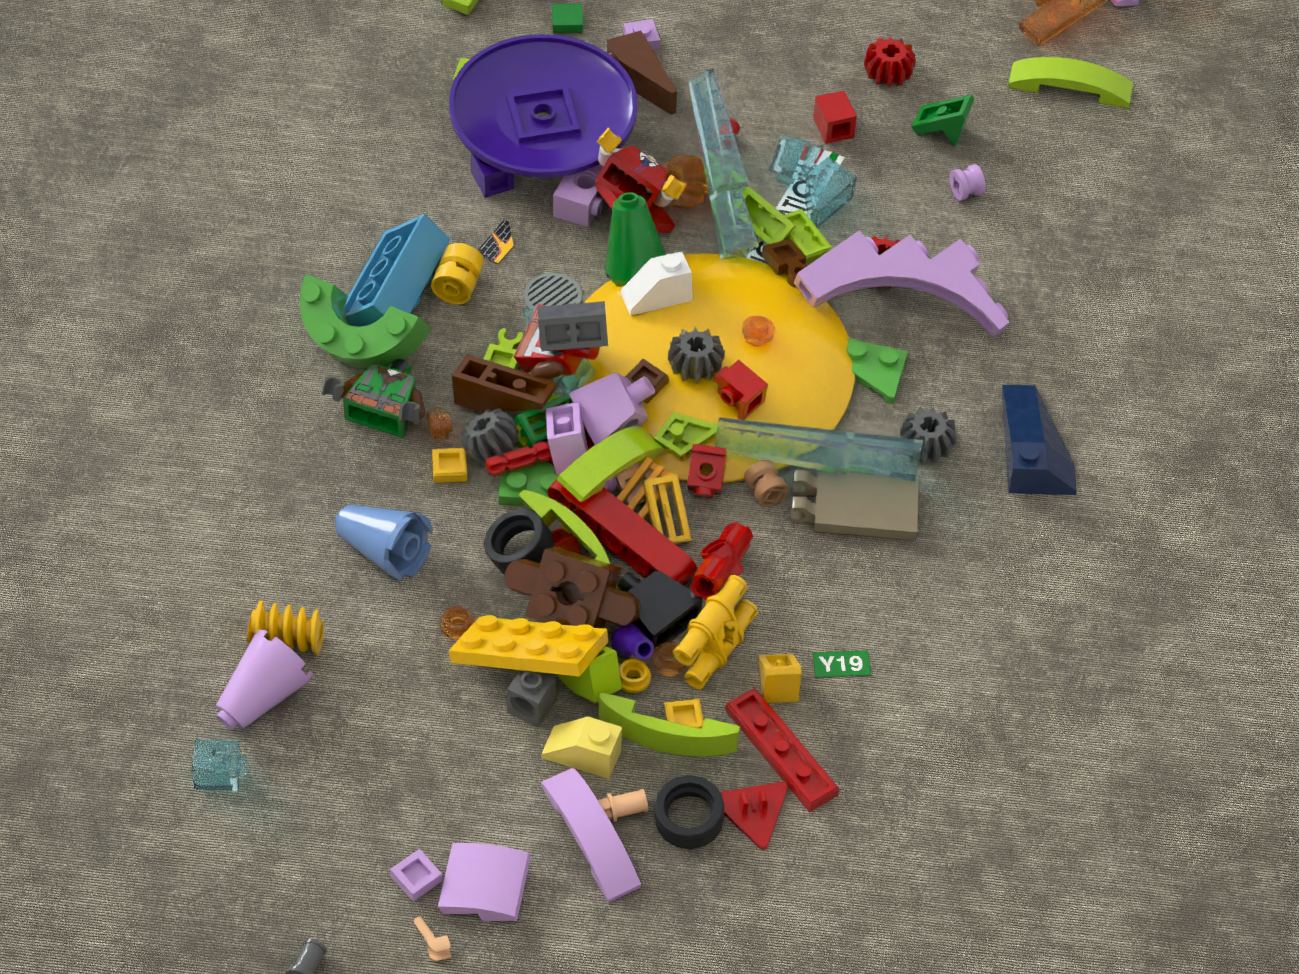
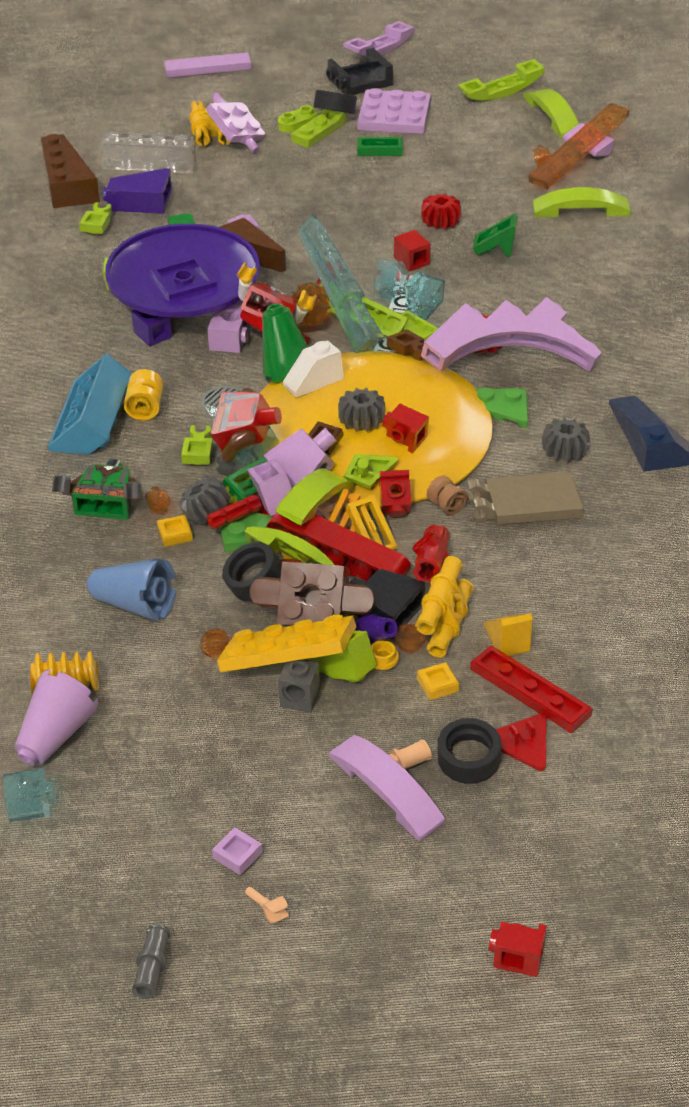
camera: 10 degrees left, 10 degrees down
bright green brick [300,274,432,369] -> none
lavender slope [438,843,531,921] -> none
reddish brown slope [452,354,557,413] -> none
sticker [478,220,514,263] -> none
dark grey hinge [538,301,608,351] -> none
light yellow slope [541,717,622,779] -> none
lime slope [598,692,740,757] -> none
clear light blue slope [715,417,923,481] -> none
clear orange plate [742,316,775,347] -> none
green sticker [812,650,871,677] -> none
lavender wheel [949,164,986,201] -> none

